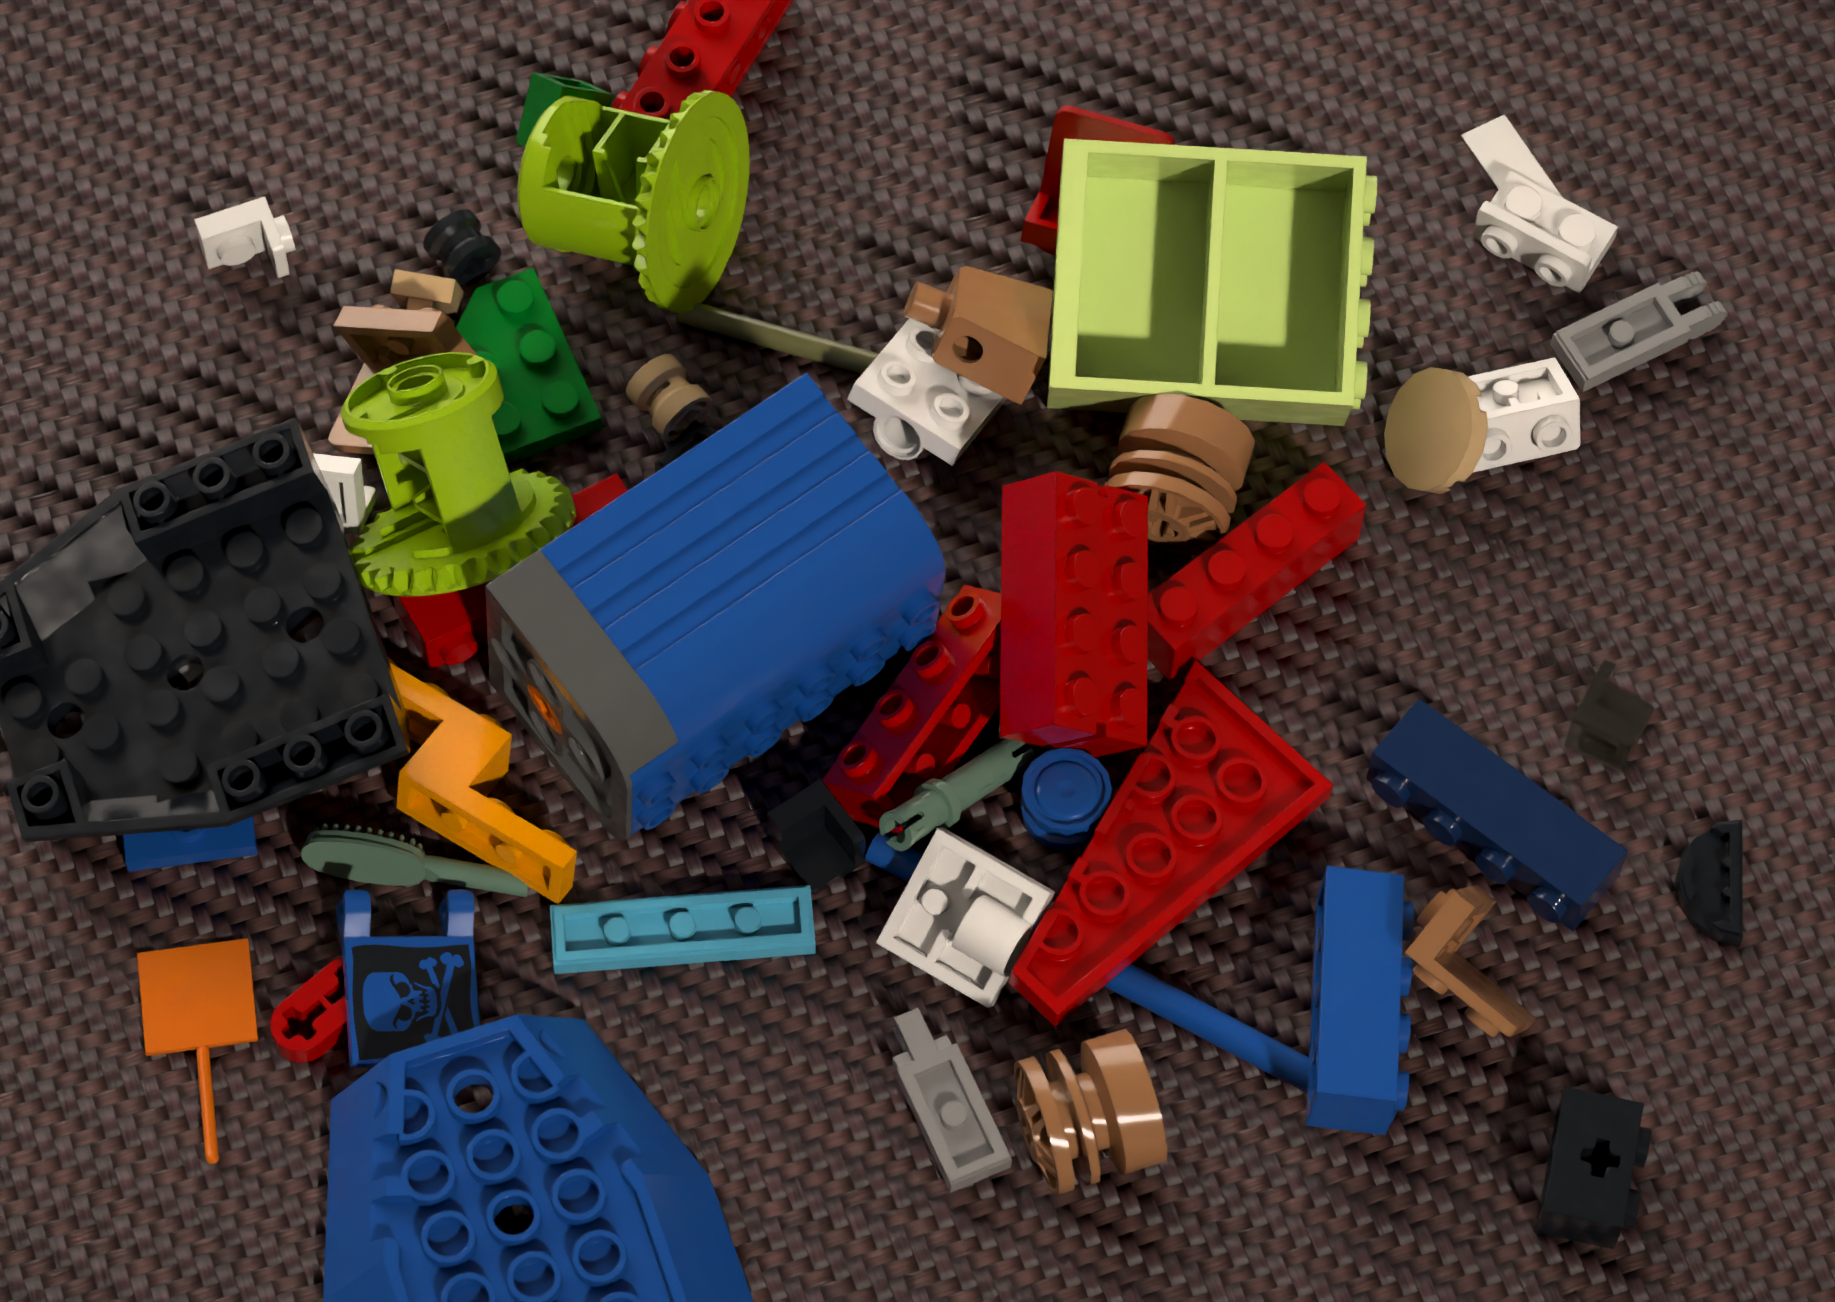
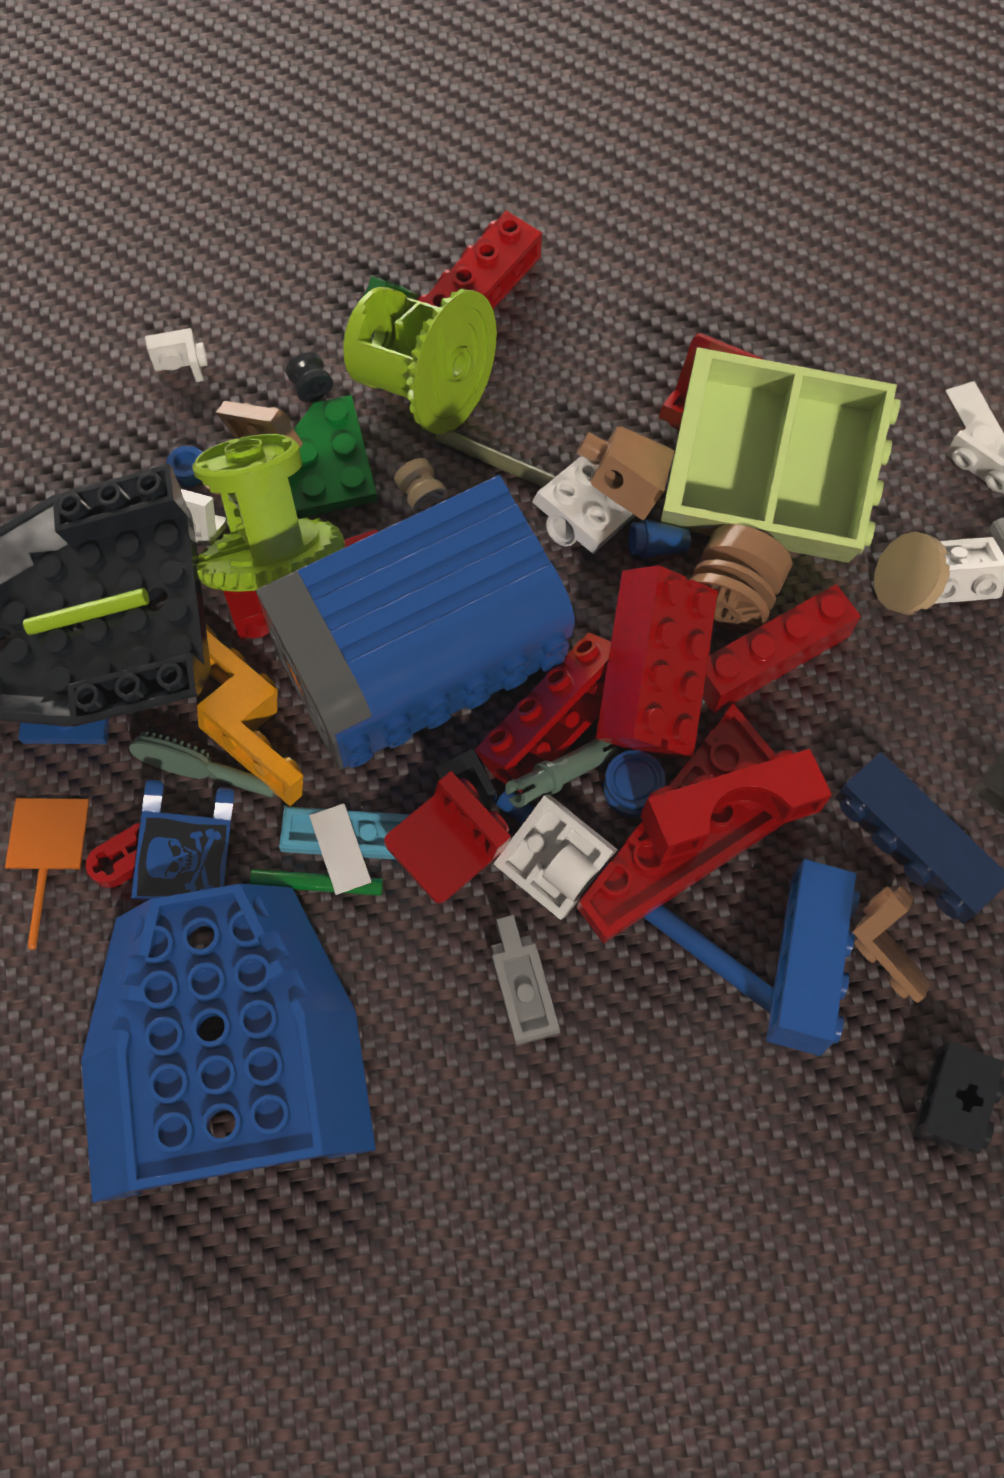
camera: 10 degrees right, 5 degrees up
tan tile [390,269,464,316] -> none
medium nougat wheel [1014,1029,1168,1195] -> none
none -> lime bar [23,588,149,635]
none -> blue tile [166,446,203,487]
none -> green bar [250,869,384,896]
none -> white sticker [309,803,371,895]
none -> red bracket [384,771,511,904]
none -> blue cone [628,519,691,559]
none -> red arch [640,749,832,863]

